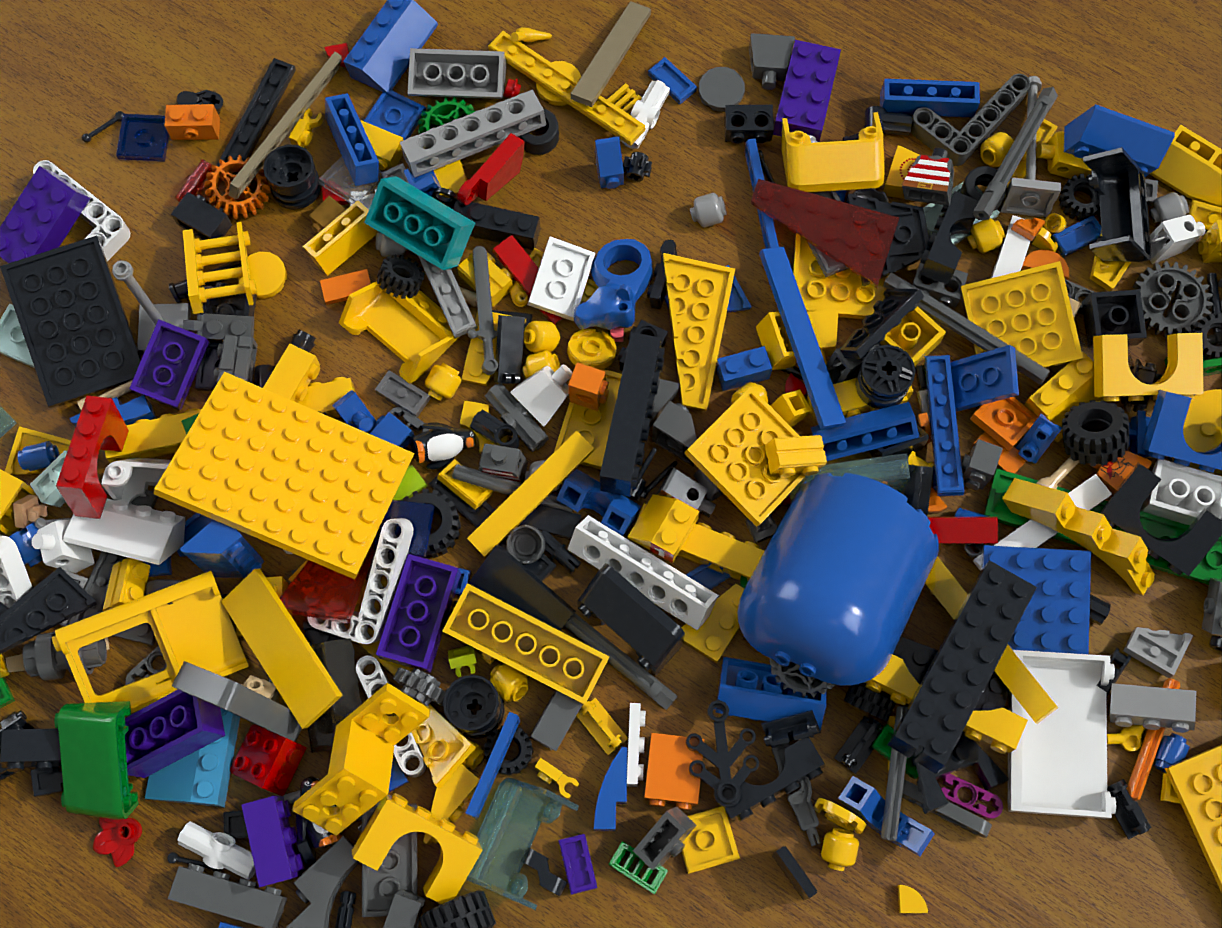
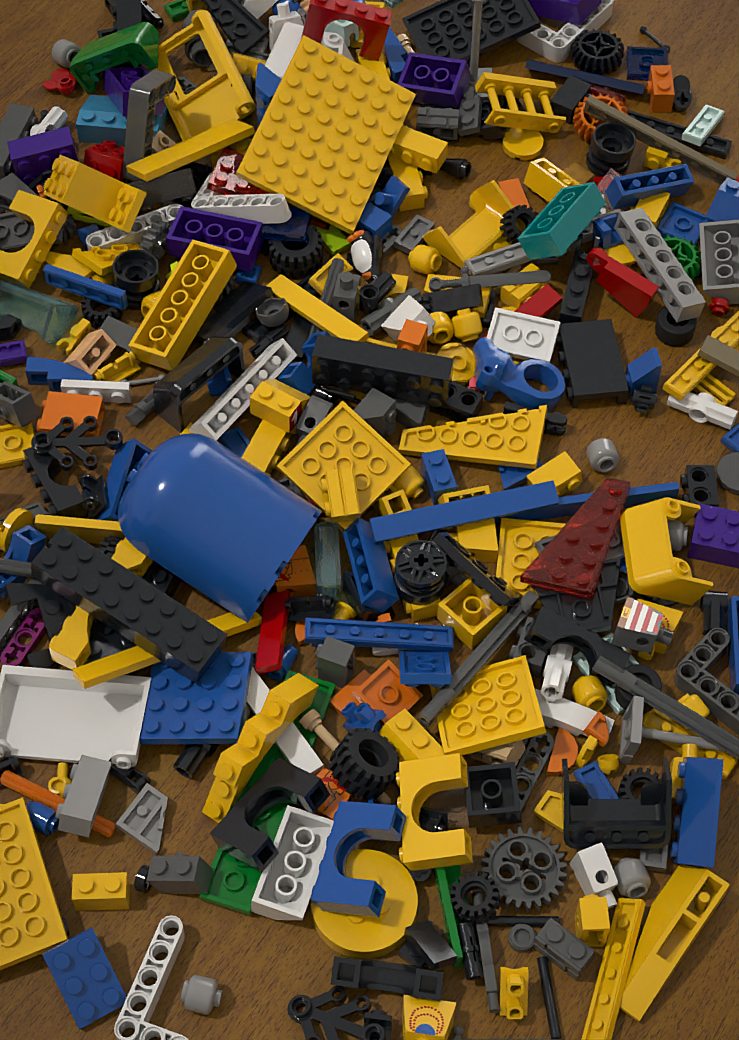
camera: 90 degrees right, 15 degrees down
none -> yellow tile [35,514,125,544]
none -> light grey head [51,39,81,68]
none -> light nougat brick [63,329,116,376]
none -> light grey hinge [120,374,165,385]
none -> dark blue tile [525,59,646,94]
none -> yellow brick [526,451,583,497]
none -> white piece [540,644,574,702]
none -> black panel [555,319,629,408]
none -> black gear [570,28,624,75]
none -> light aqua tile [681,105,725,146]

